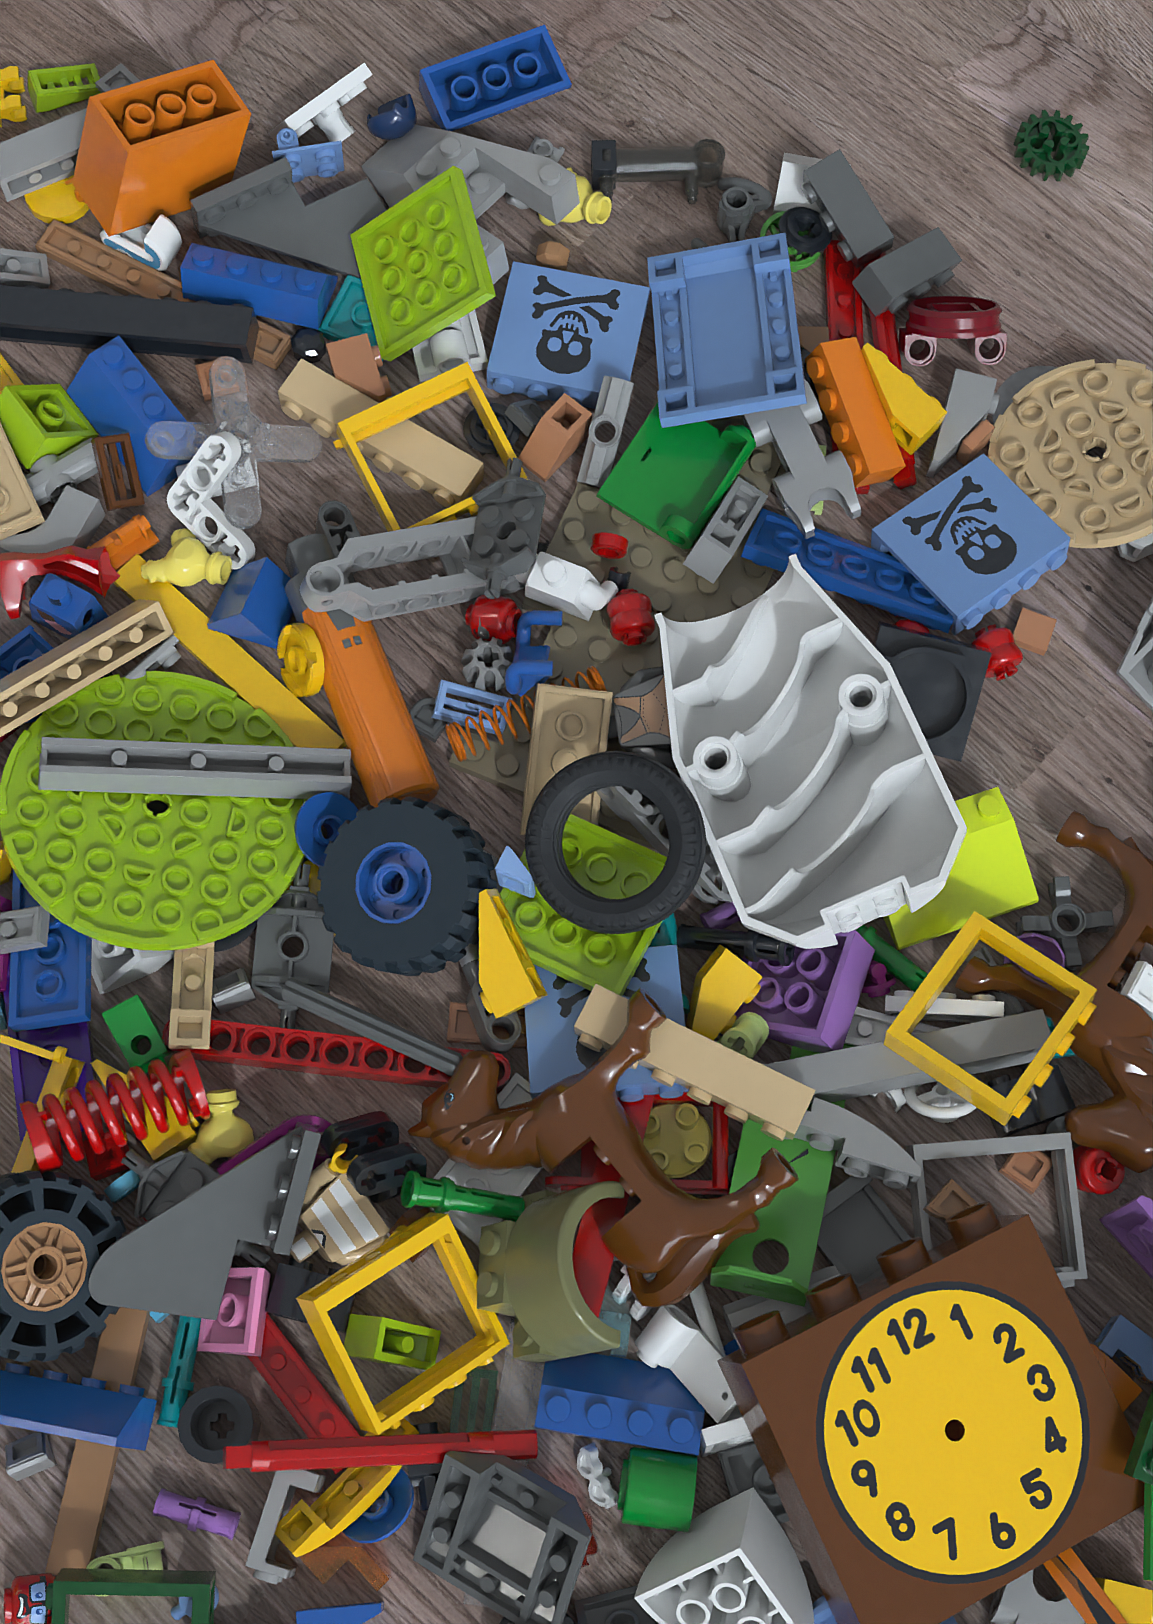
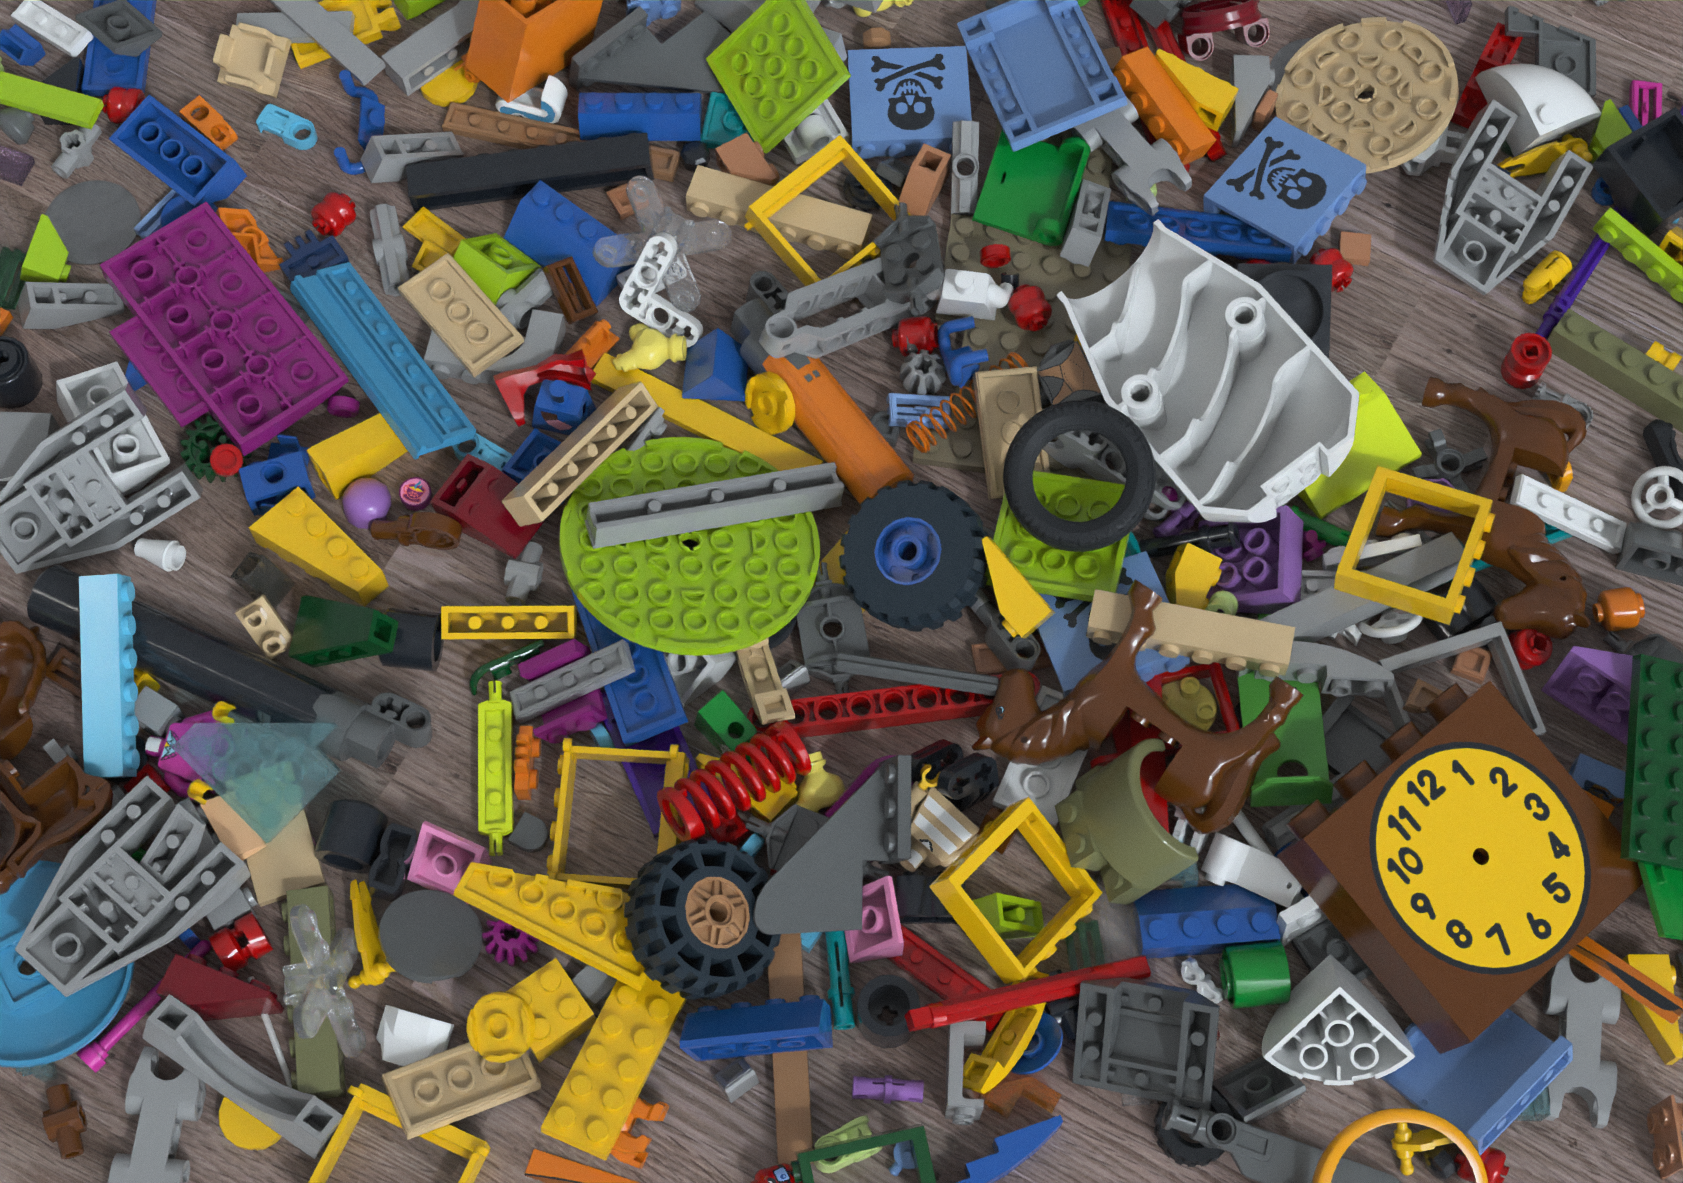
camera: 10 degrees left, 5 degrees down
blue dish [295,792,358,866] -> none
green pin [401,1171,525,1222] -> none
light blue slope [495,846,536,898] -> none

